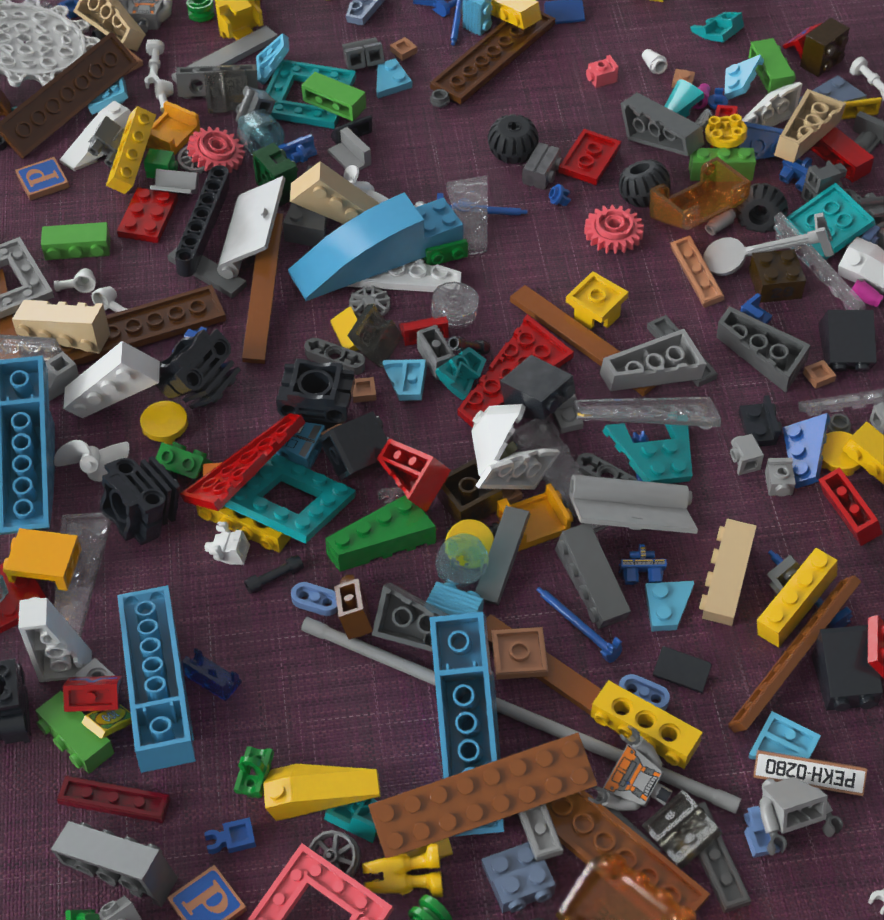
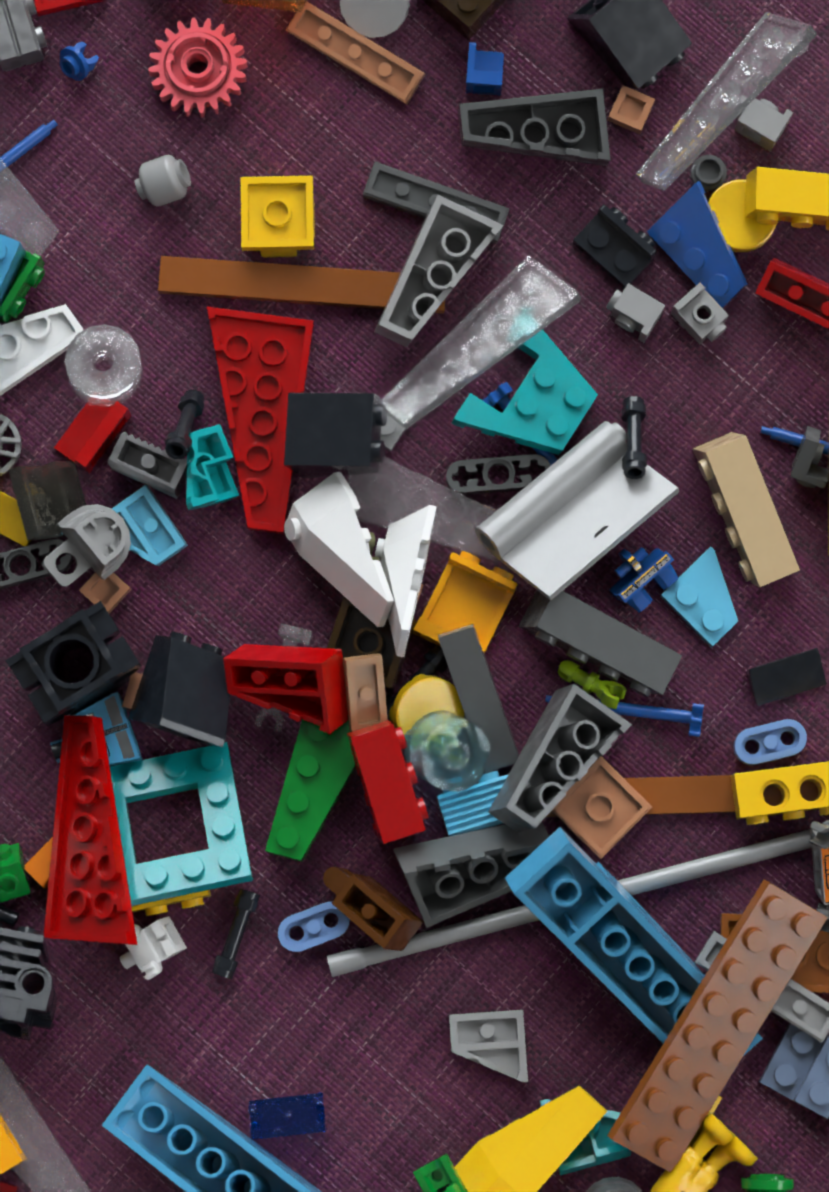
camera: 40 degrees left, 30 degrees up
none -> light grey container [43,504,131,587]
none -> light grey head [135,155,191,207]
none -> medium nougat plate [343,653,388,732]
none -> red wedge [346,720,429,844]
none -> light grey wing [449,1010,528,1082]
none -> dark grey wedge [488,684,632,832]
none -> lime piece [558,660,626,709]
none -> black bar [621,396,647,479]

